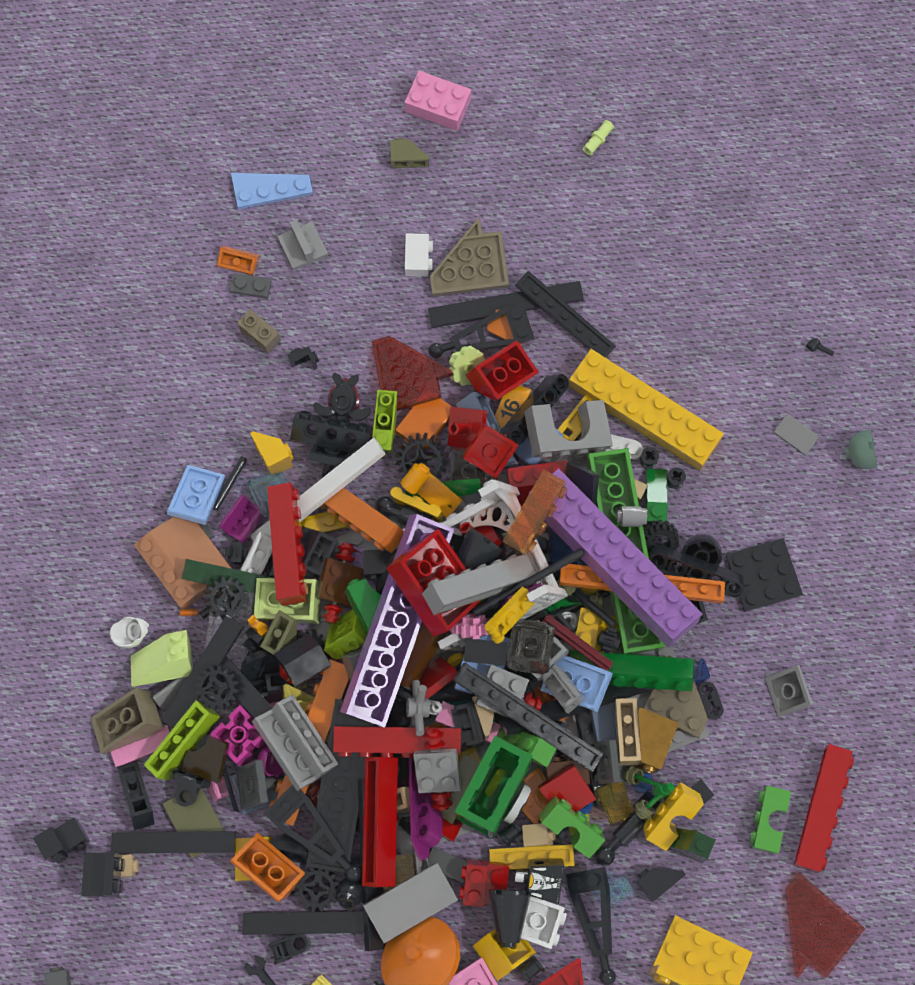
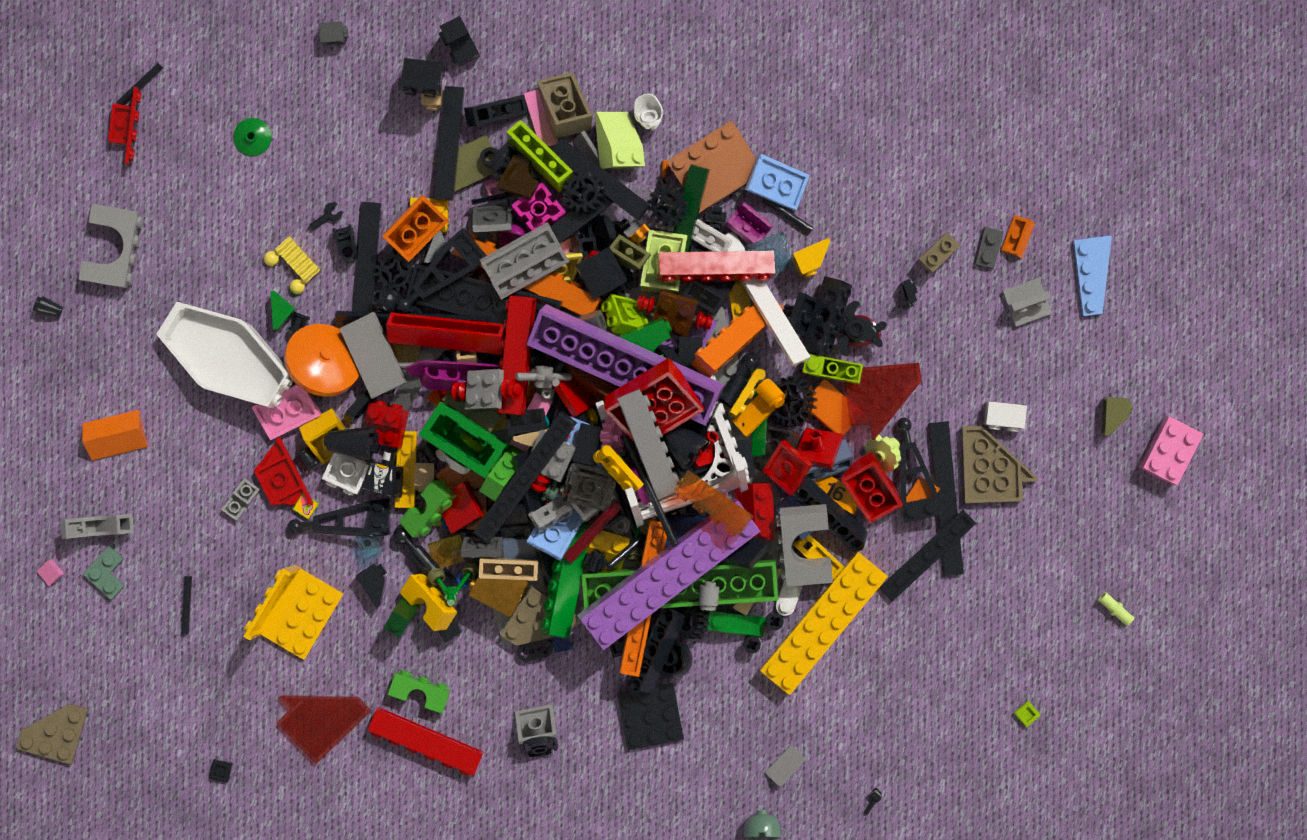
camera: 95 degrees right, 15 degrees up
none -> tile [293,493,320,520]
none -> black beam [344,390,376,423]
none -> black tile [520,736,559,758]
none -> sand green plate [541,481,559,501]
none -> lime tile [1013,700,1041,728]

